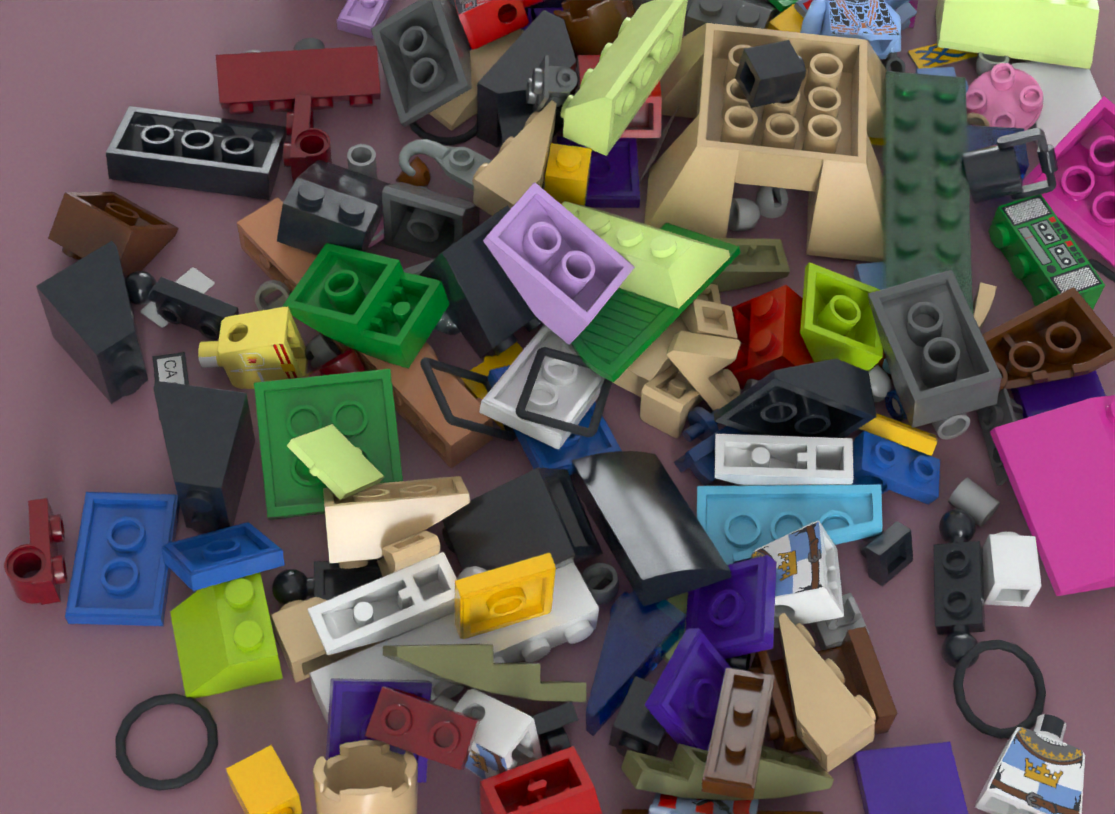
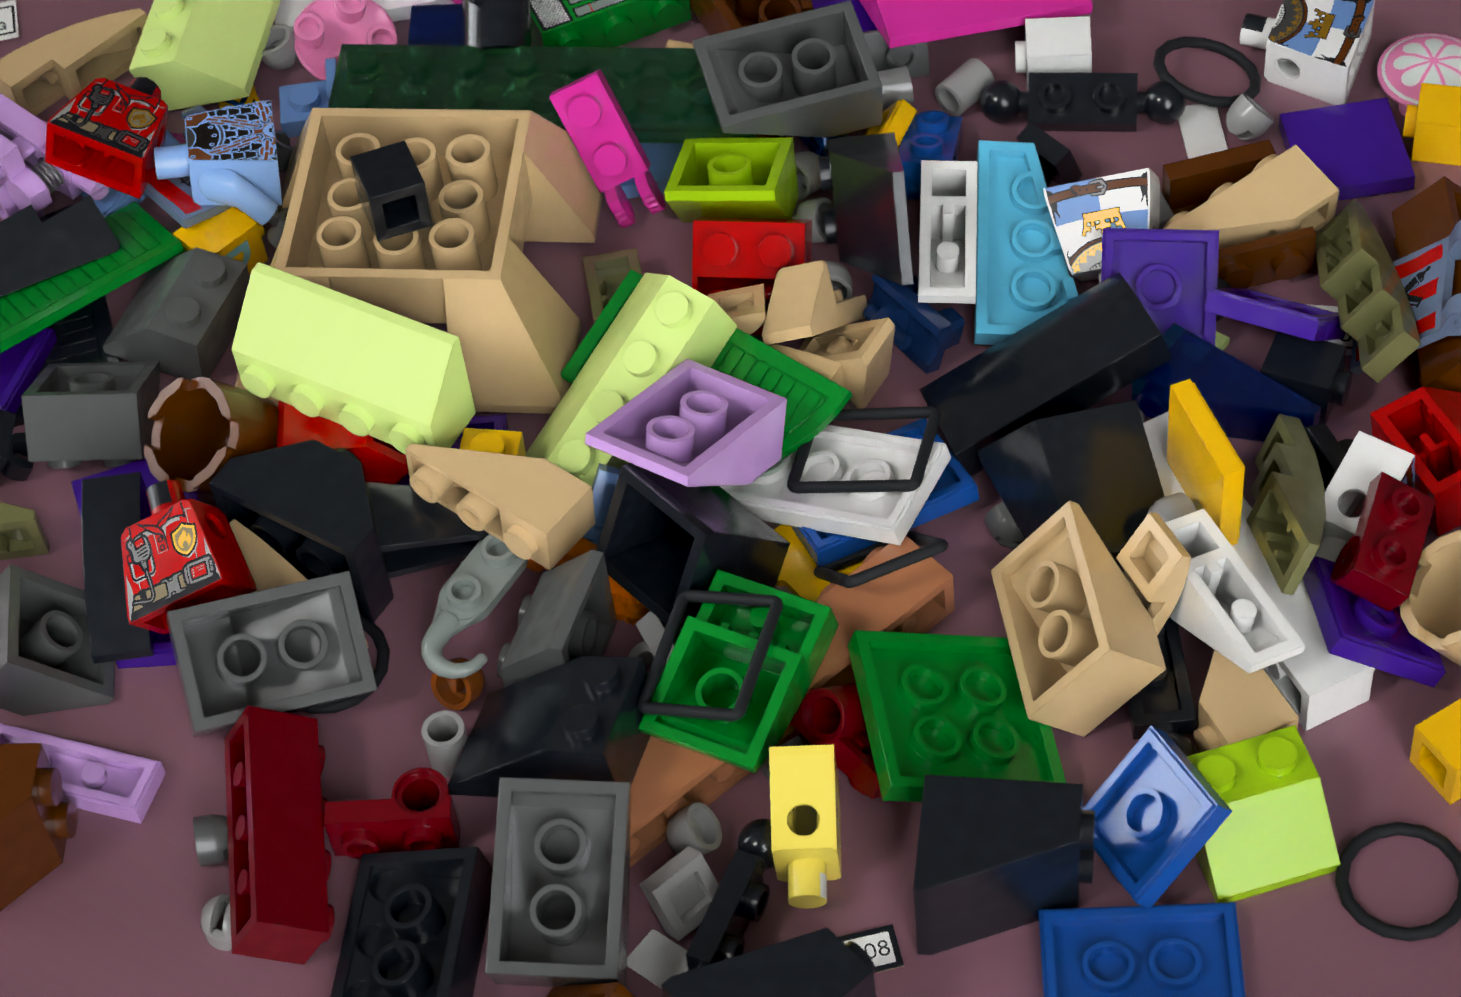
camera: 80 degrees left, 5 degrees down
yellowish green piece [287,424,384,500] -> none
dark grey hinge [526,55,577,112] -> none
tile [702,668,775,800] -> none
none -> dark grey slope [485,777,631,987]
none -> dark pink hinge [549,69,666,229]
none -> black piece [637,590,783,721]
none -> light grey tile [639,846,719,941]
none -> light grey hinge [877,66,914,109]
none -> white sticker [1178,104,1228,159]
none -> light grey hinge [1226,92,1275,141]

